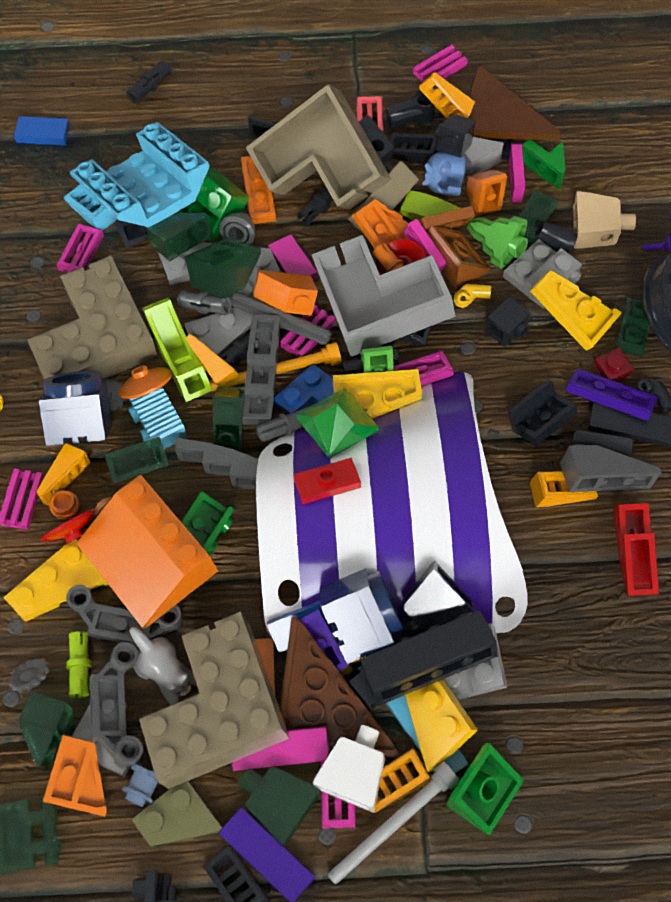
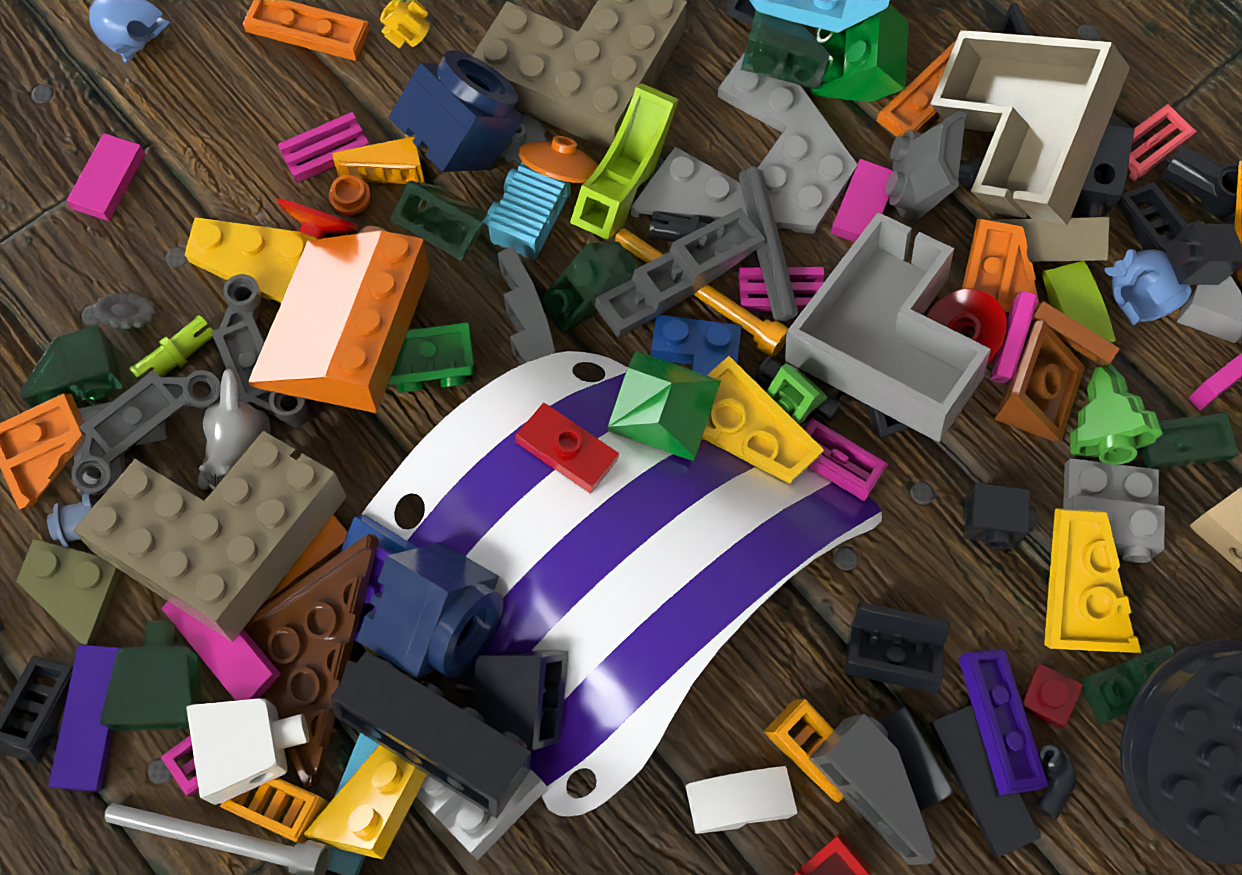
camera: 50 degrees right, 5 degrees up
dark grey pin [177,291,232,315] -> none
clear green slope [185,238,261,299] -> none
light orange slope [186,334,240,388] -> none
dark grey brick [219,212,256,246] -> none
orange slope [253,270,318,316] -> none
dark grey axle [256,407,308,441] -> none
orange pin [372,243,404,273] -> none
yellow arm [454,284,491,308] -> none
orange slope [466,170,507,217] -> none
black cone [535,221,577,253] -> none
none -> white slope [686,766,797,834]
none -> dark grey slope [885,111,967,222]

